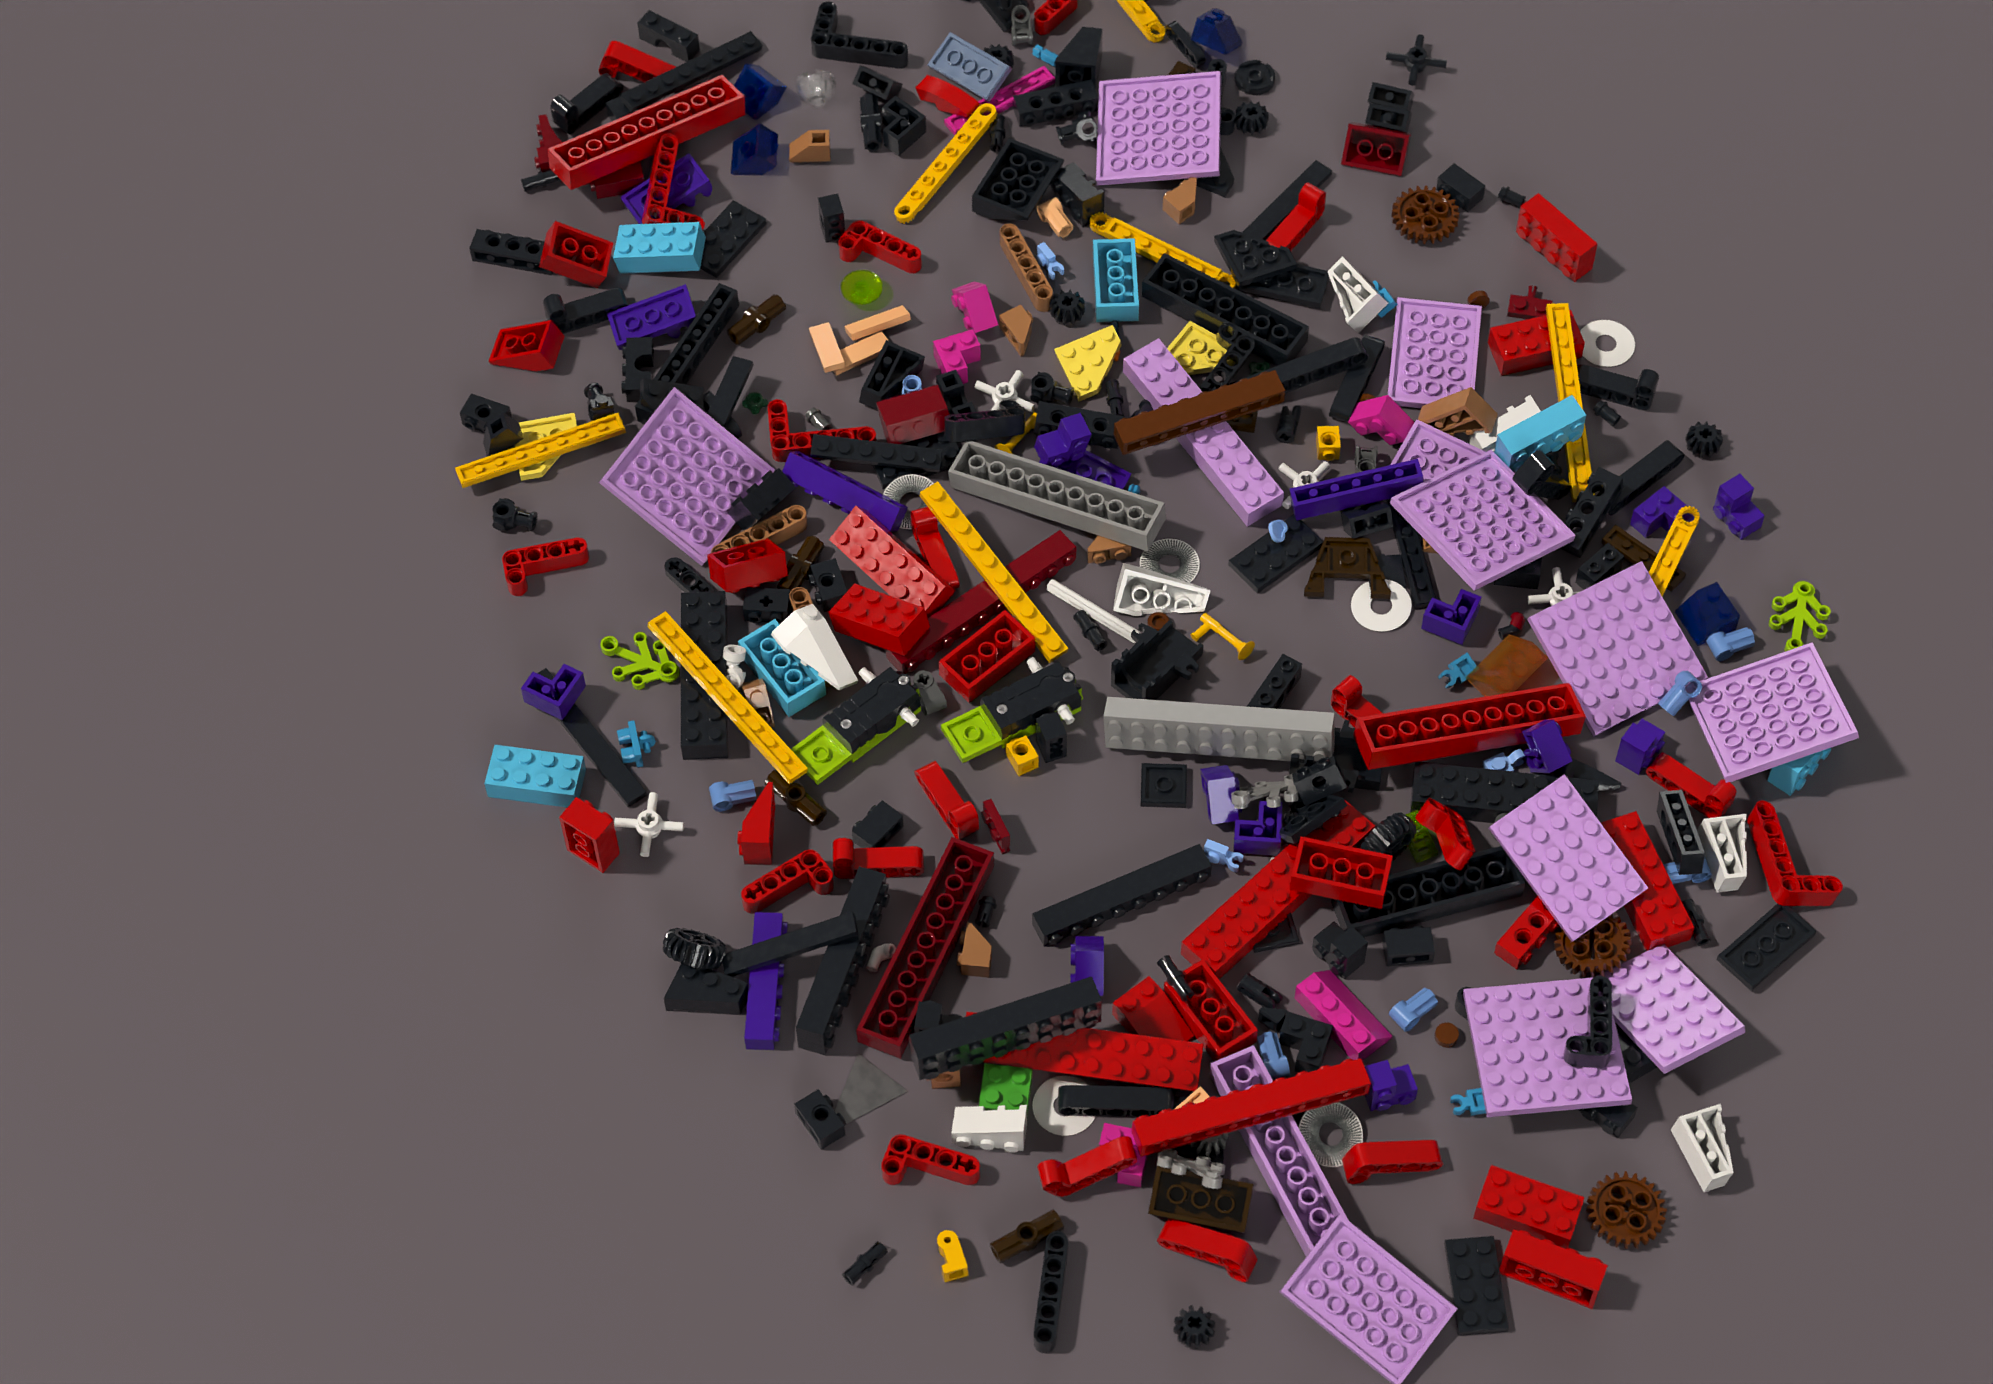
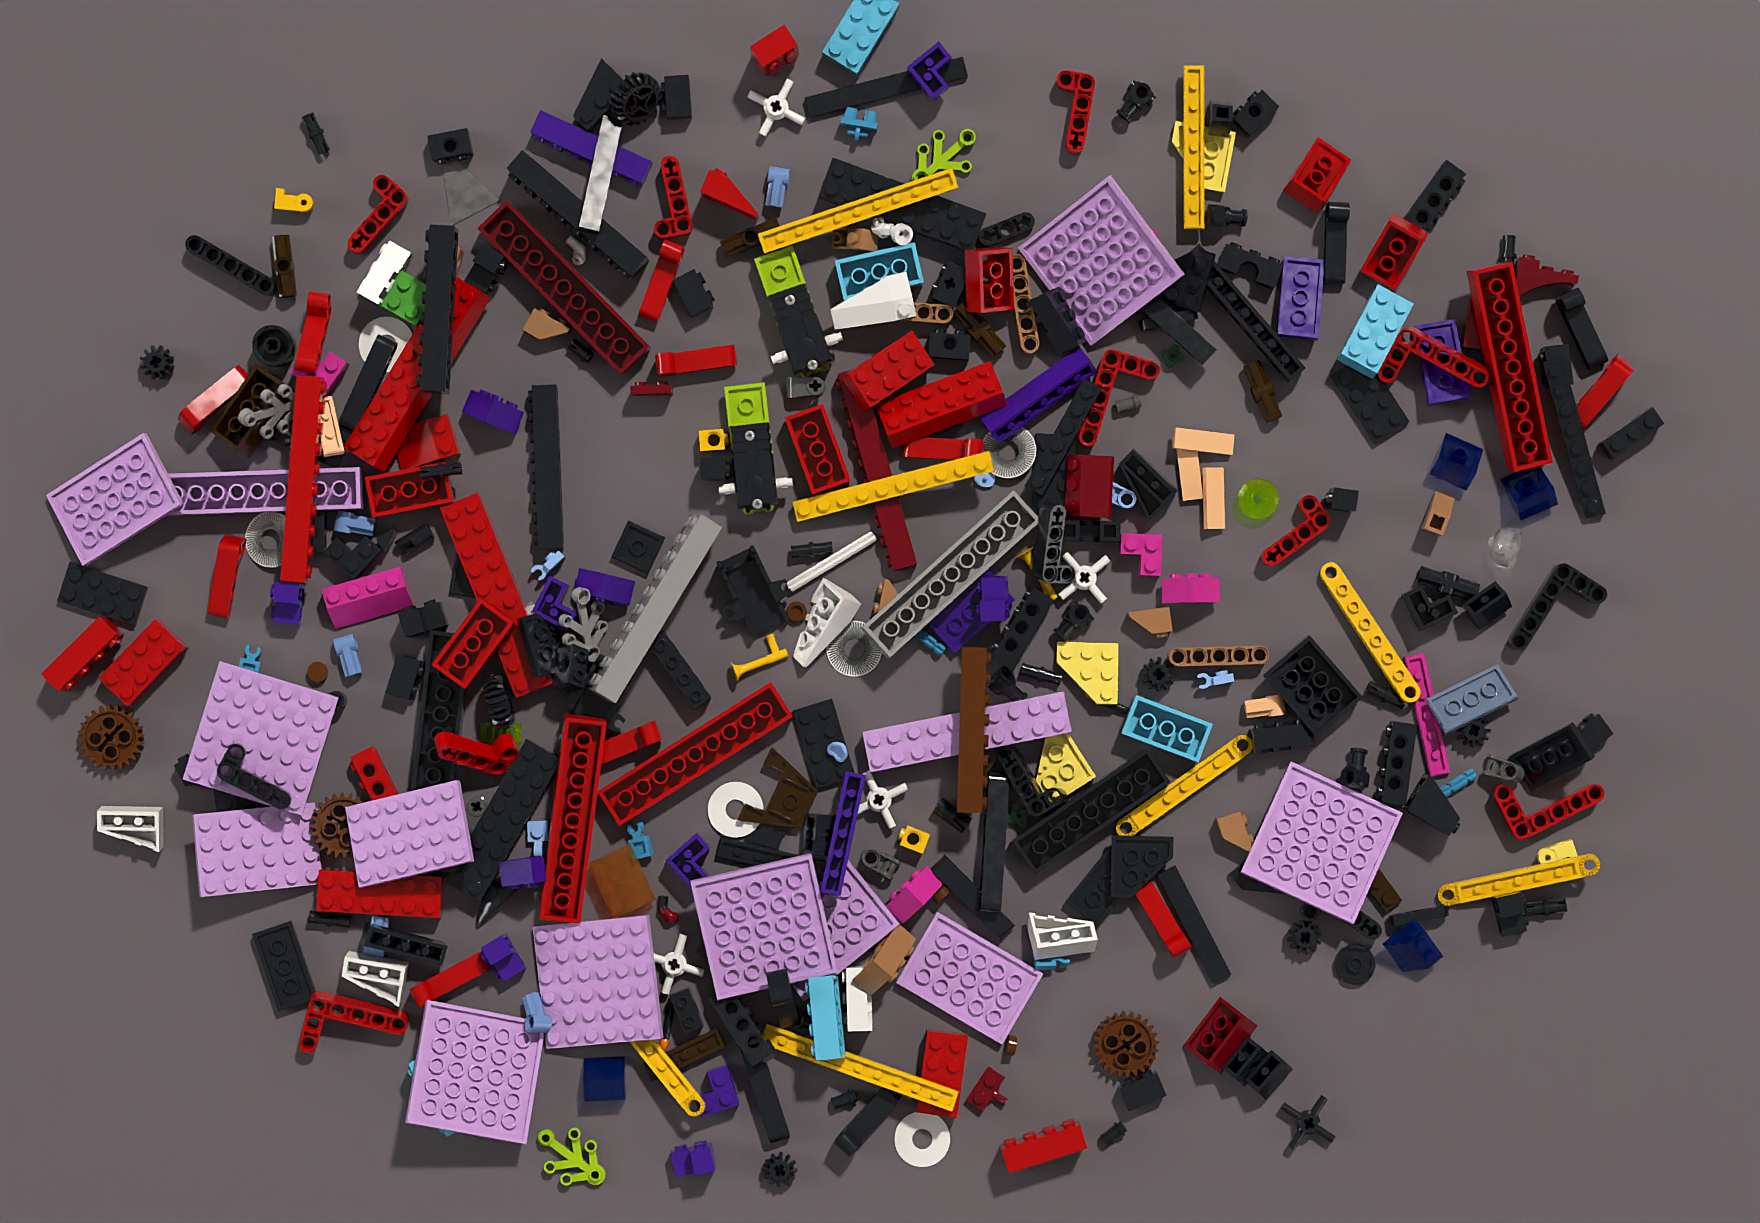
camera: 110 degrees right, 30 degrees up
red slope [915,75,980,118] -> none
medium blue piece [1706,627,1755,661] -> none
none -> black brick [252,325,297,368]
none -> red brick [598,682,793,826]
none -> black brick [661,75,692,120]

